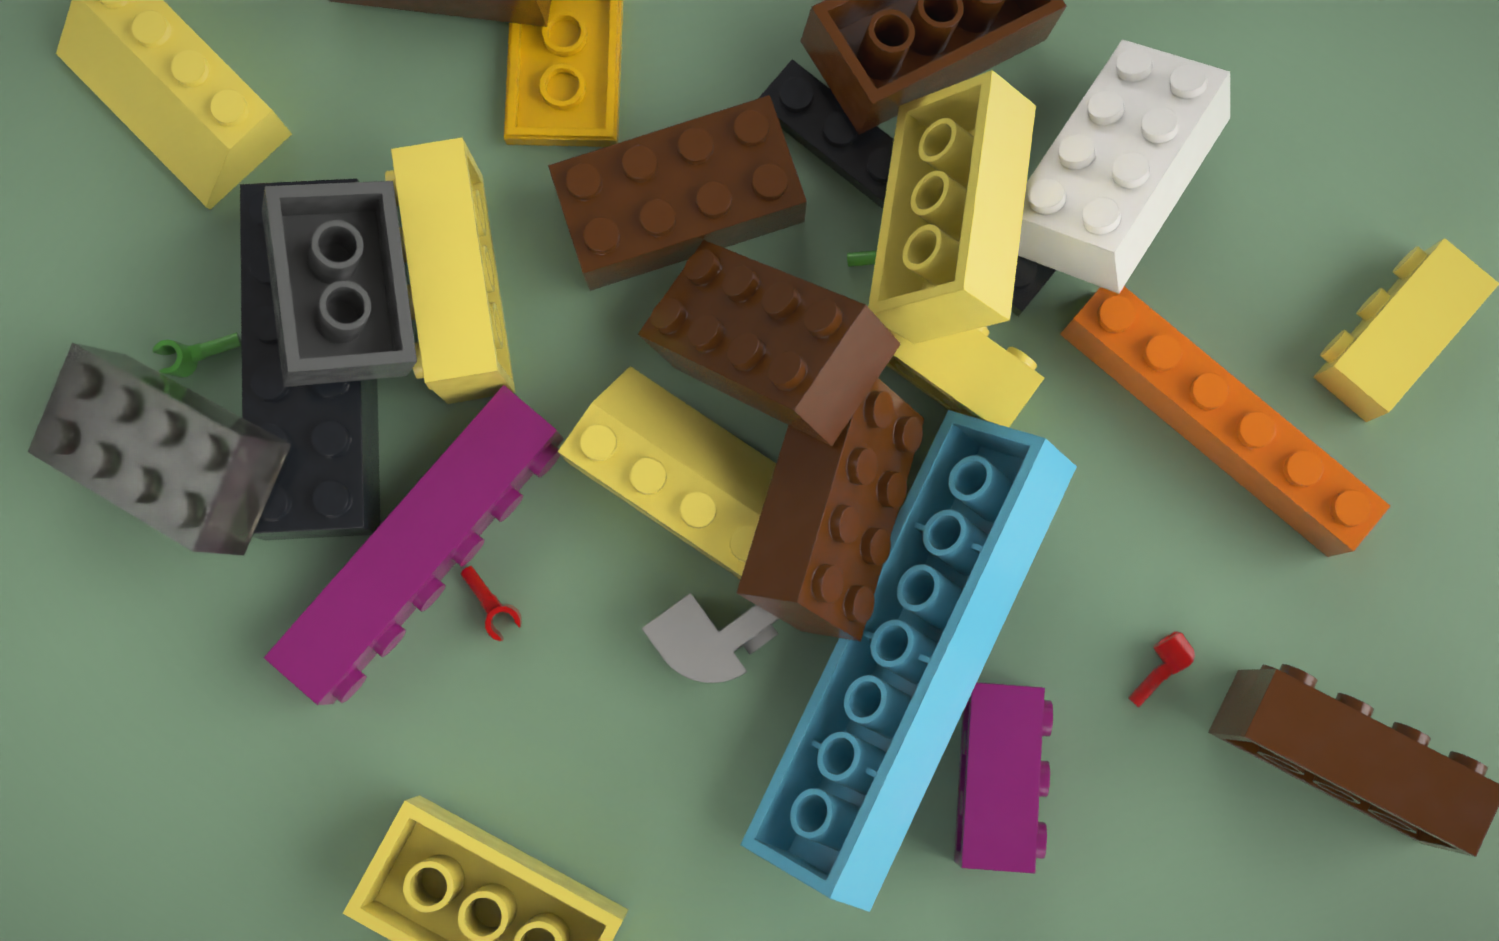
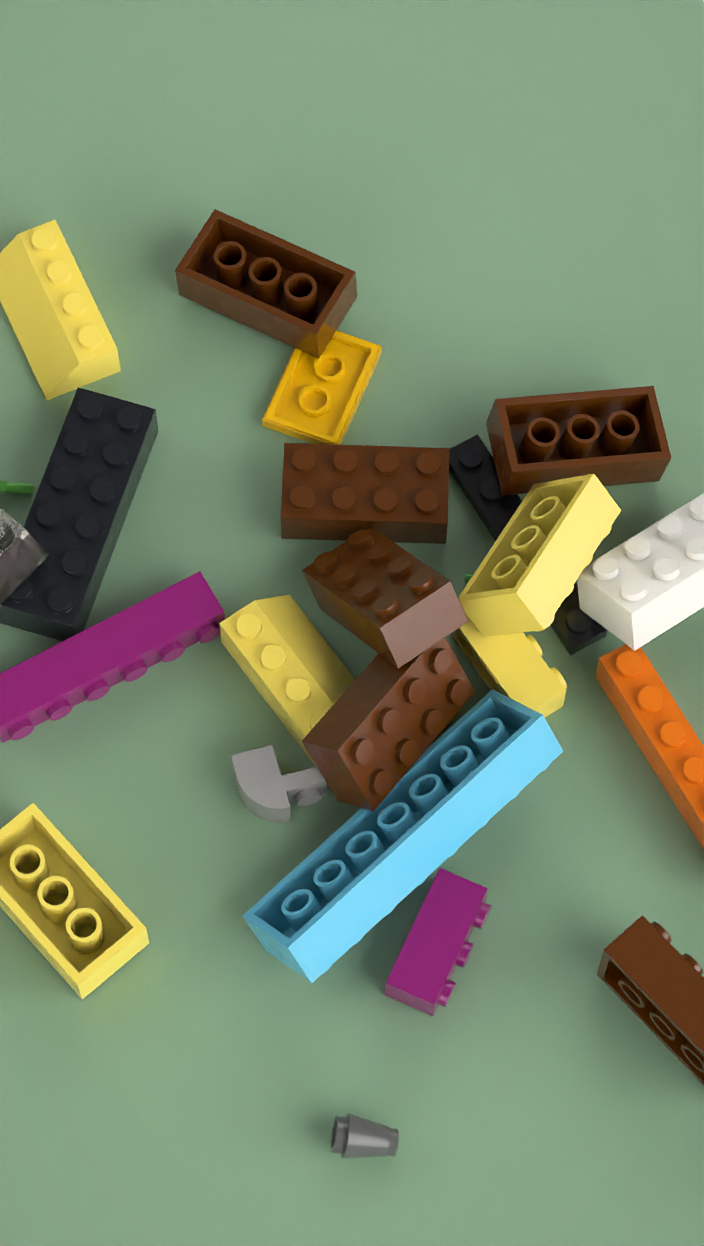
camera: 20 degrees right, 15 degrees down
dark grey brick [262,181,417,387] -> none
light yellow brick [385,137,515,404] -> none
red hand [460,565,522,641] -> none
red hand [1128,631,1195,708] -> none

